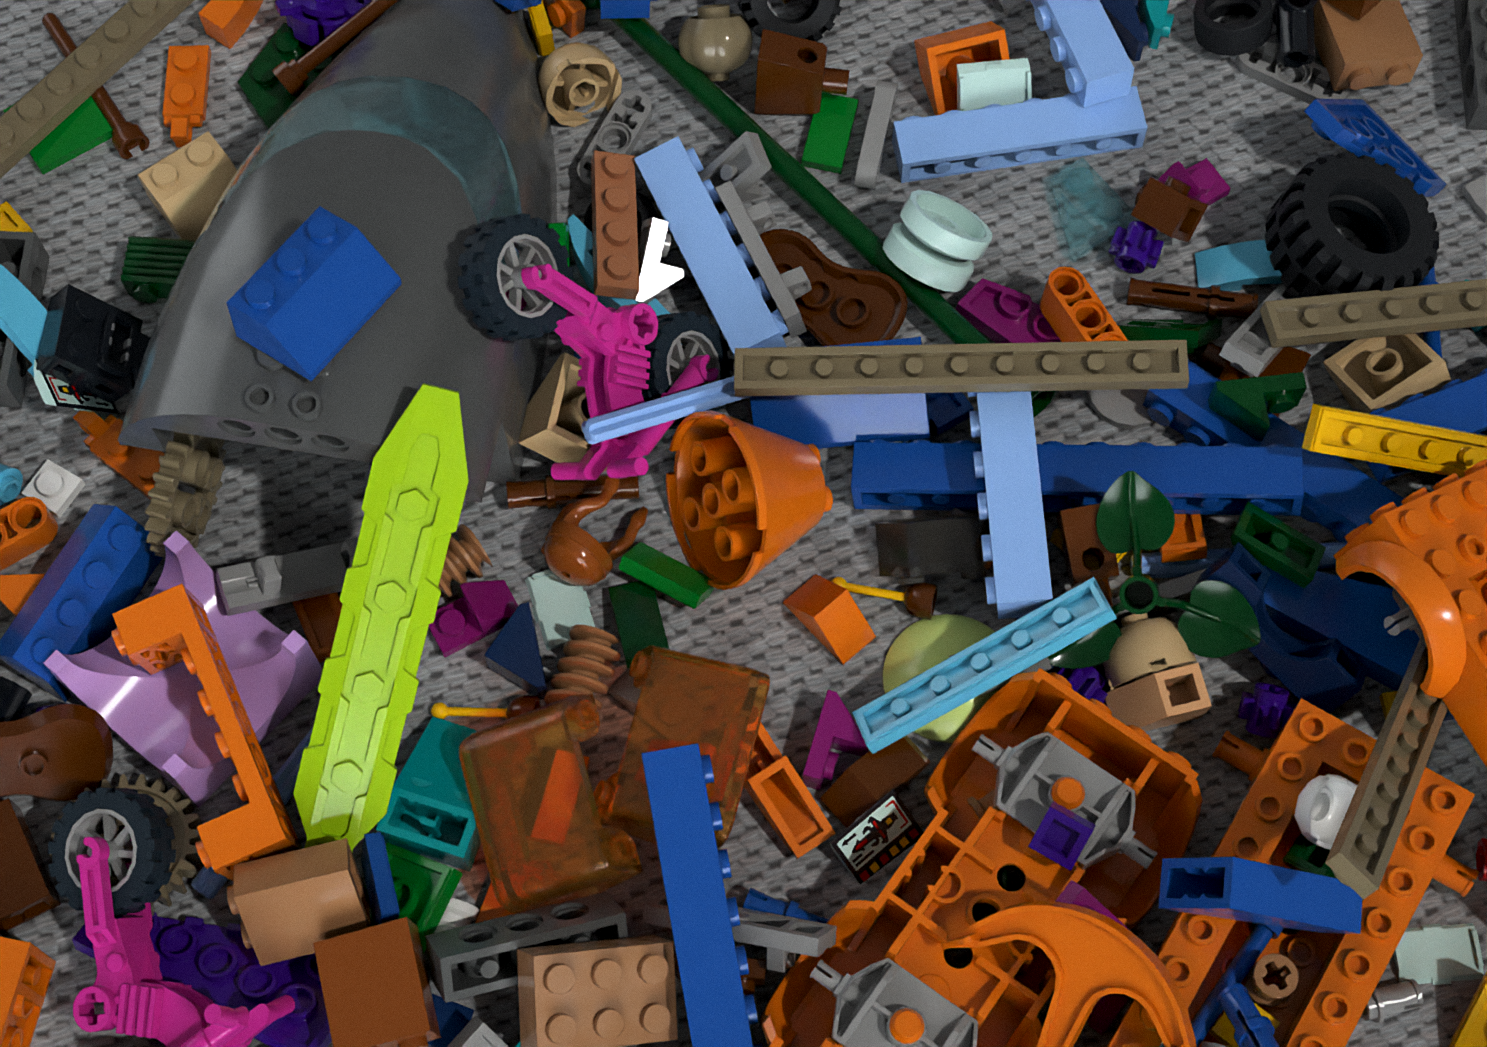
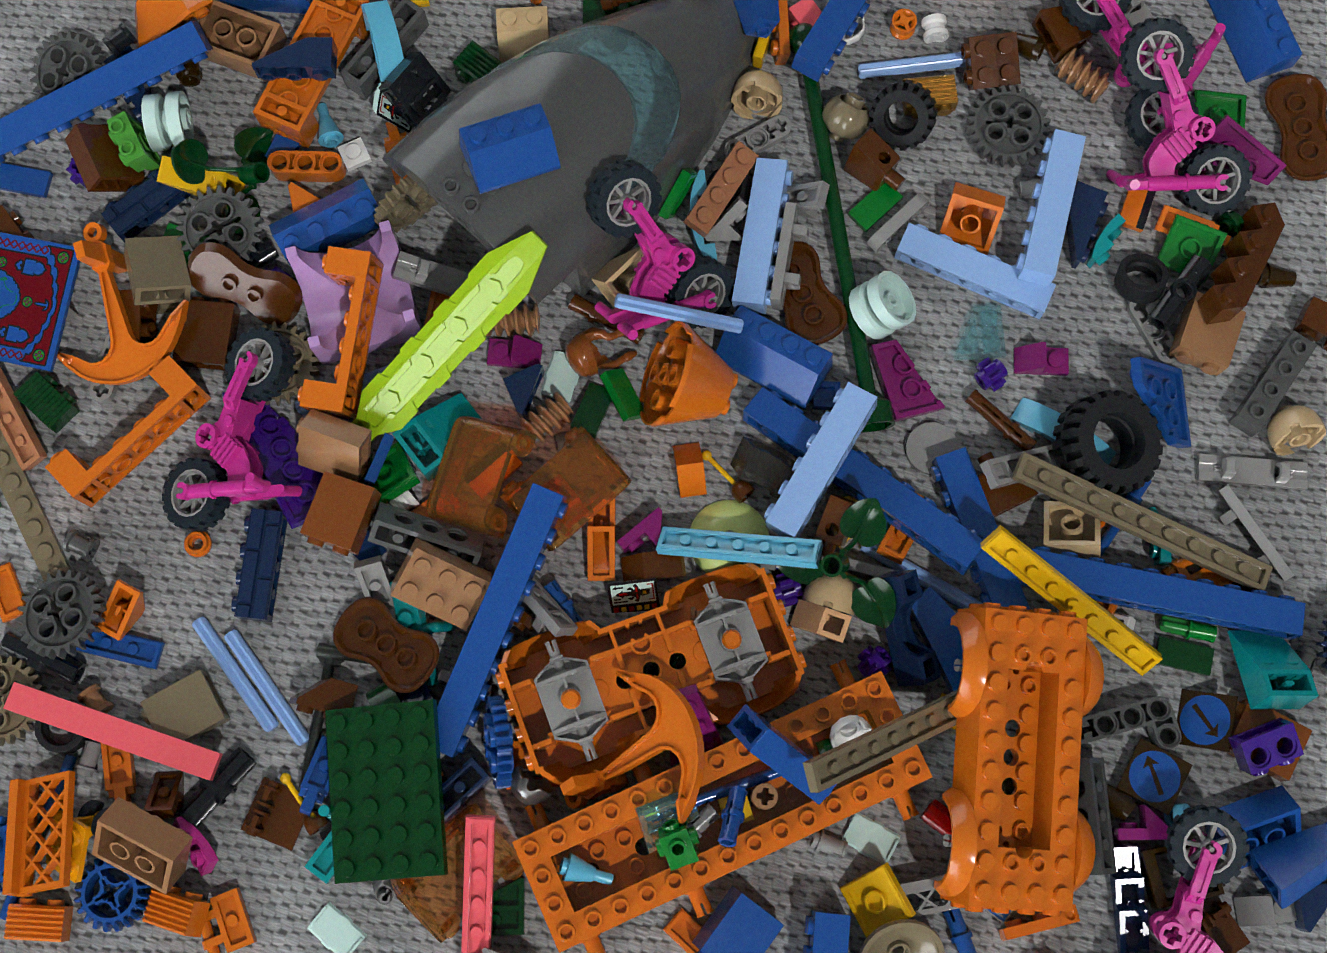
camera: 35 degrees right, 10 degrees up
hinge [431,695,541,732] -> none
dark tan plate [734,340,1189,396] -> none
light aqua piece [956,58,1032,111] -> none
dark purple plate [1028,801,1096,871] -> none
orange beam [1040,266,1128,342] -> none
dark green wing [1117,319,1222,354] -> none
reddish brown brick [1131,176,1208,242] -> none
dark green slope [1208,372,1307,442] -> none
dark green slope [1230,502,1326,588] -> none

